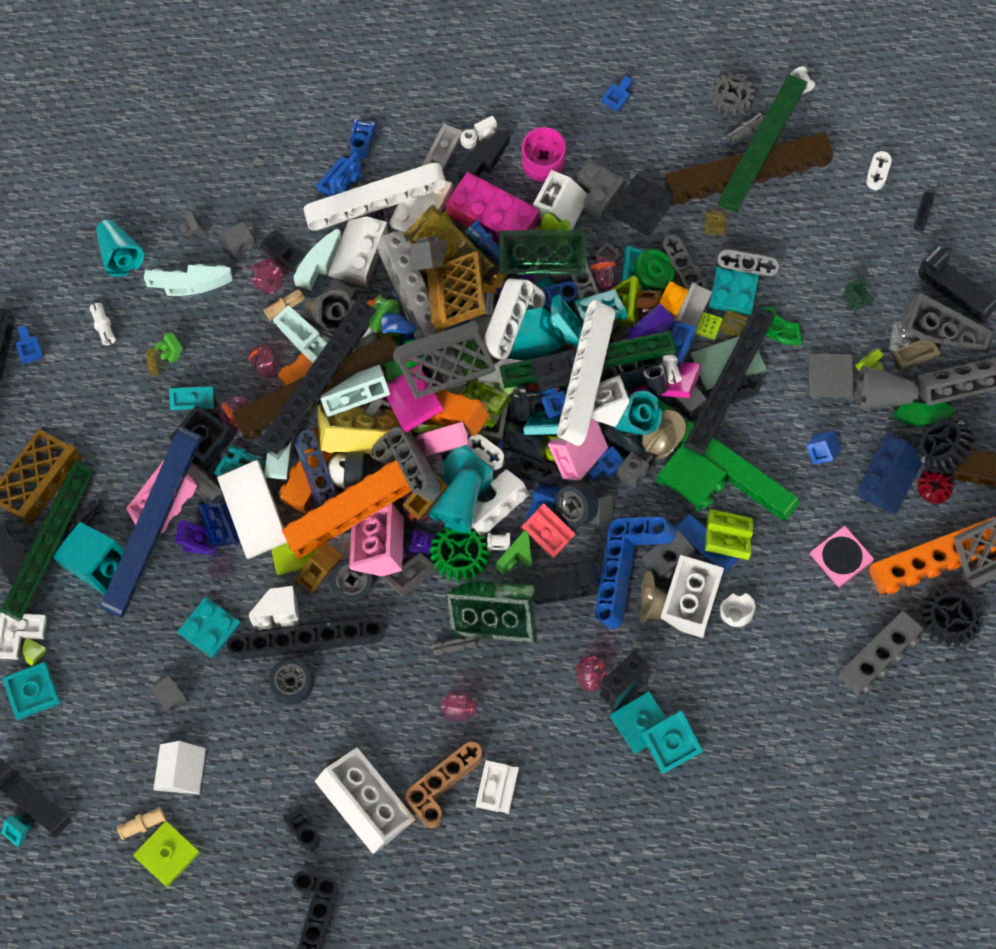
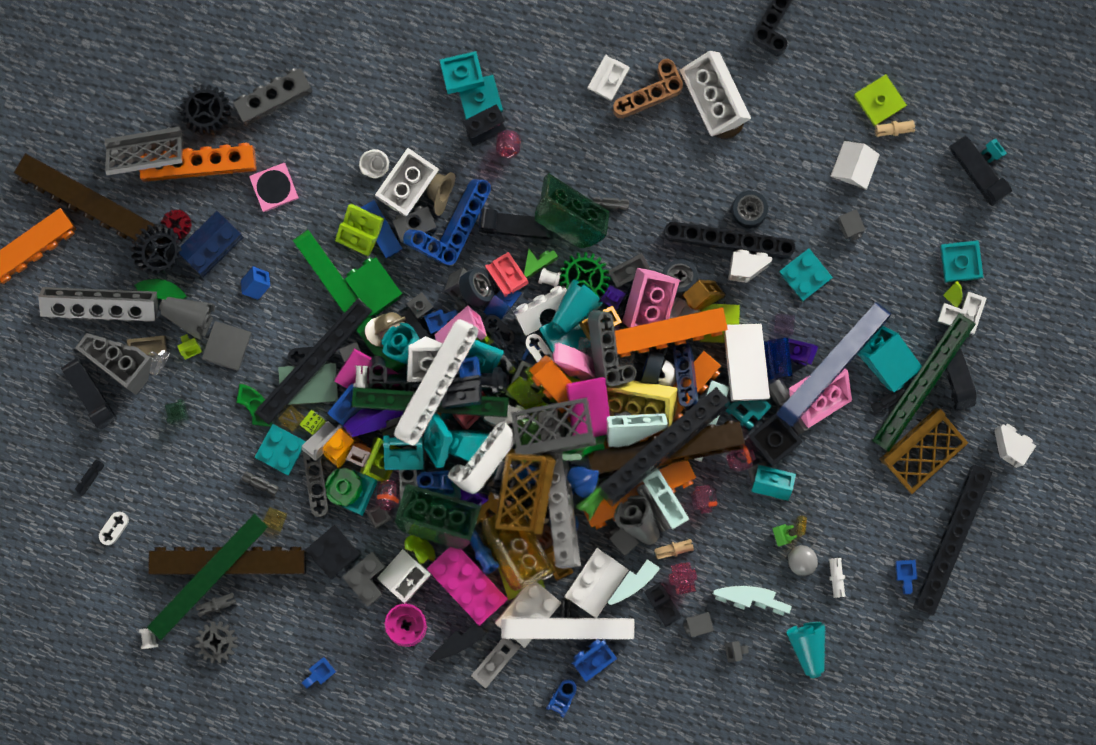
camera: 165 degrees left, 15 degrees up
black piece [282,804,320,851] -> none
dark grey slope [410,237,448,270] -> none
clear pink head [441,691,477,722] -> none
white plate [460,116,497,149] -> none
beam [718,248,779,276] -> none
none -> light grey hair [788,545,818,576]

